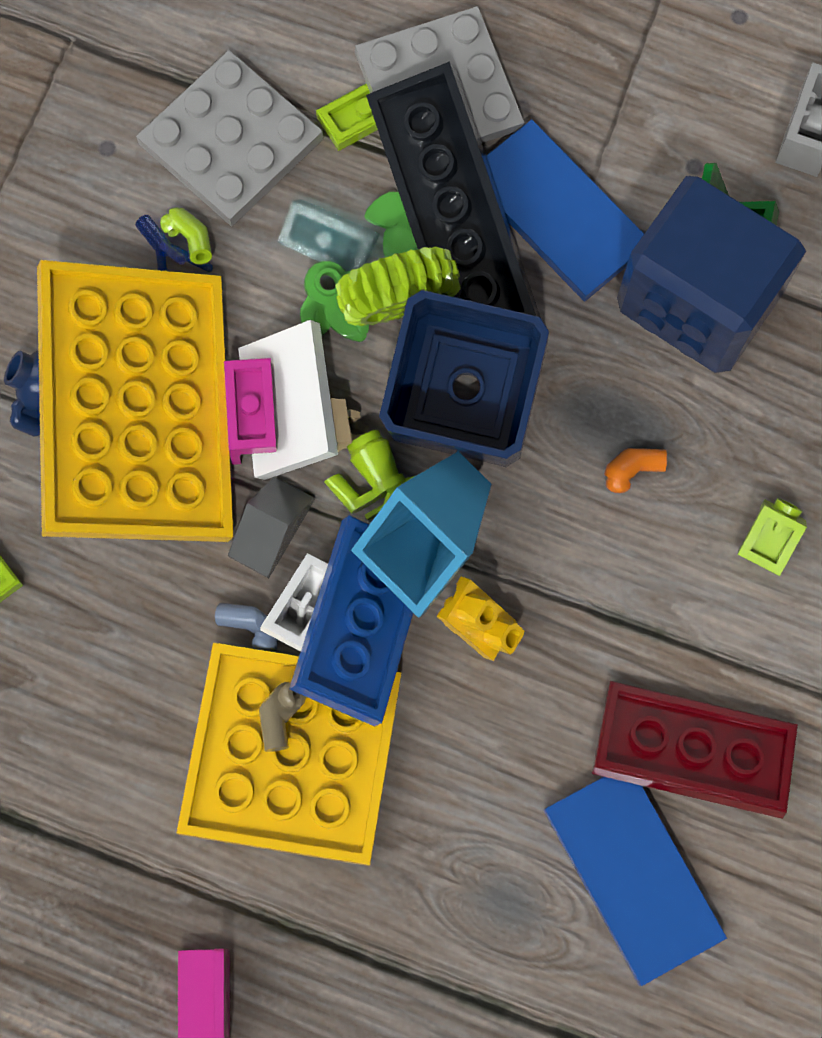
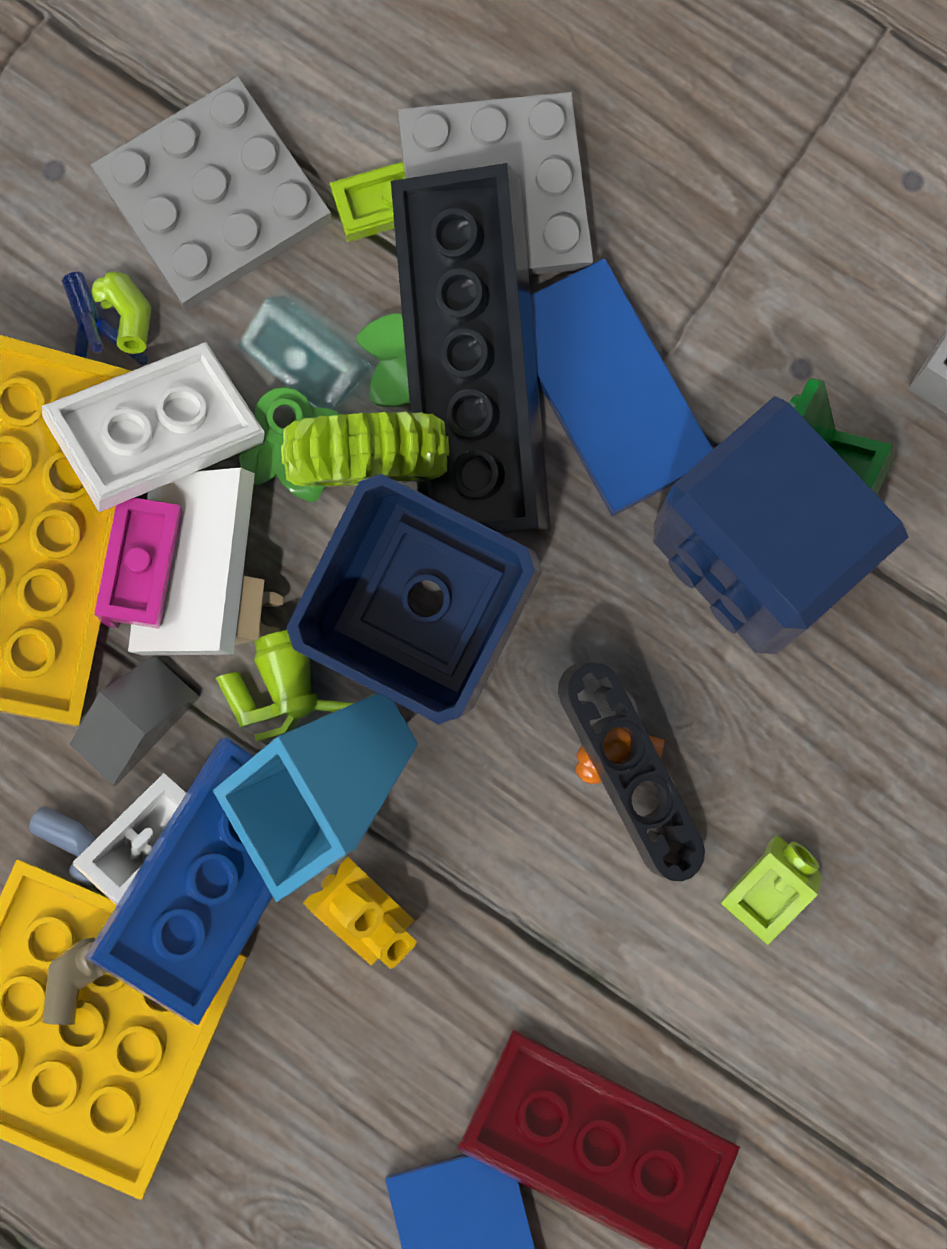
camera: 10 degrees right, 5 degrees up
none -> white tile [42,342,265,512]
none -> black beam [558,662,705,882]

